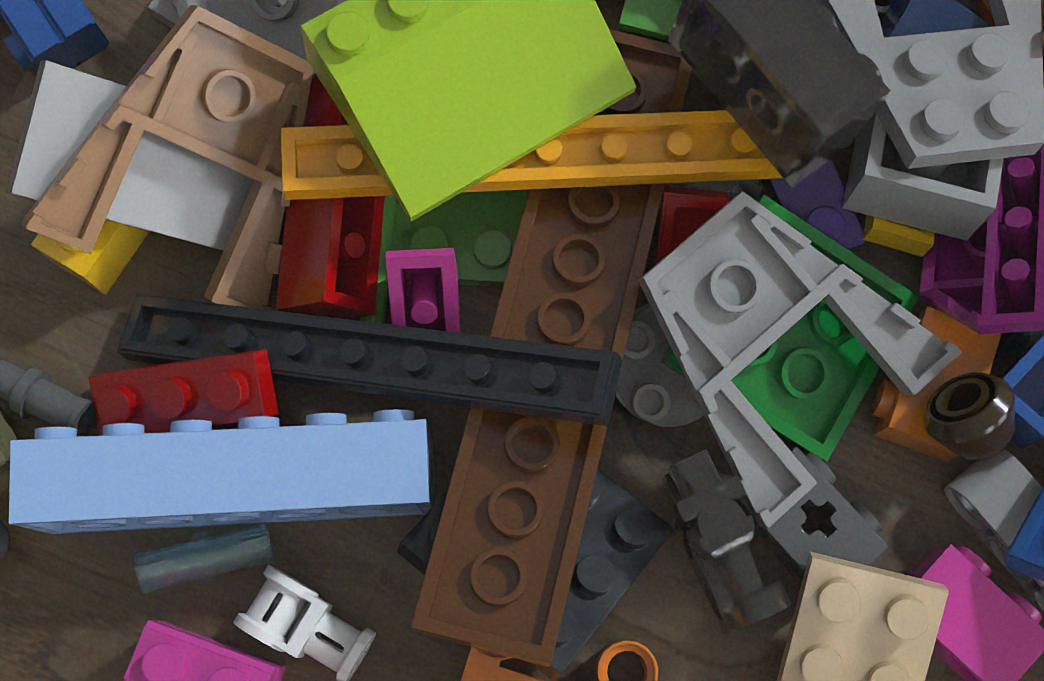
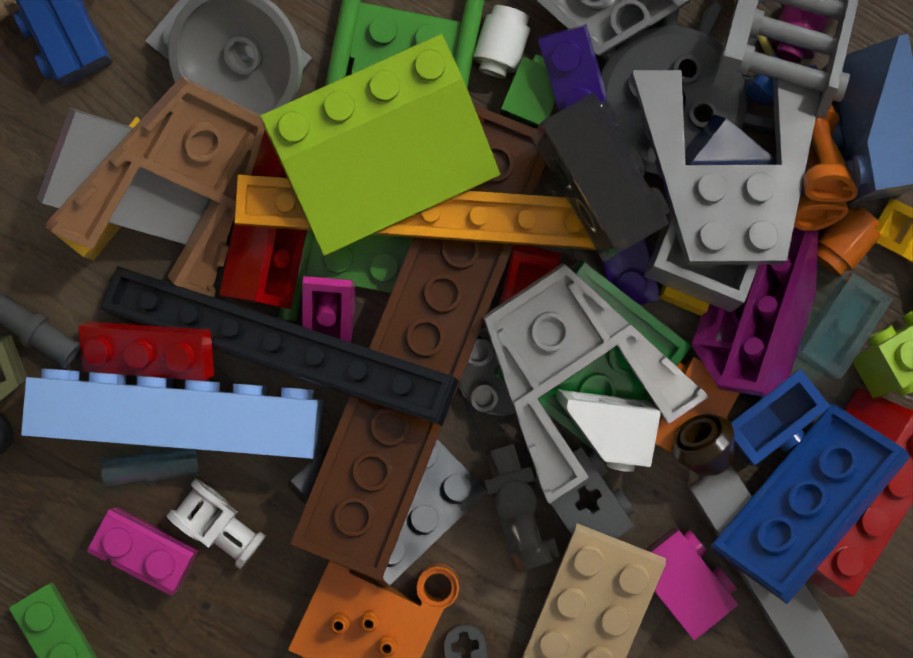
camera: 10 degrees right, 10 degrees up
none -> white slope [556,389,661,472]

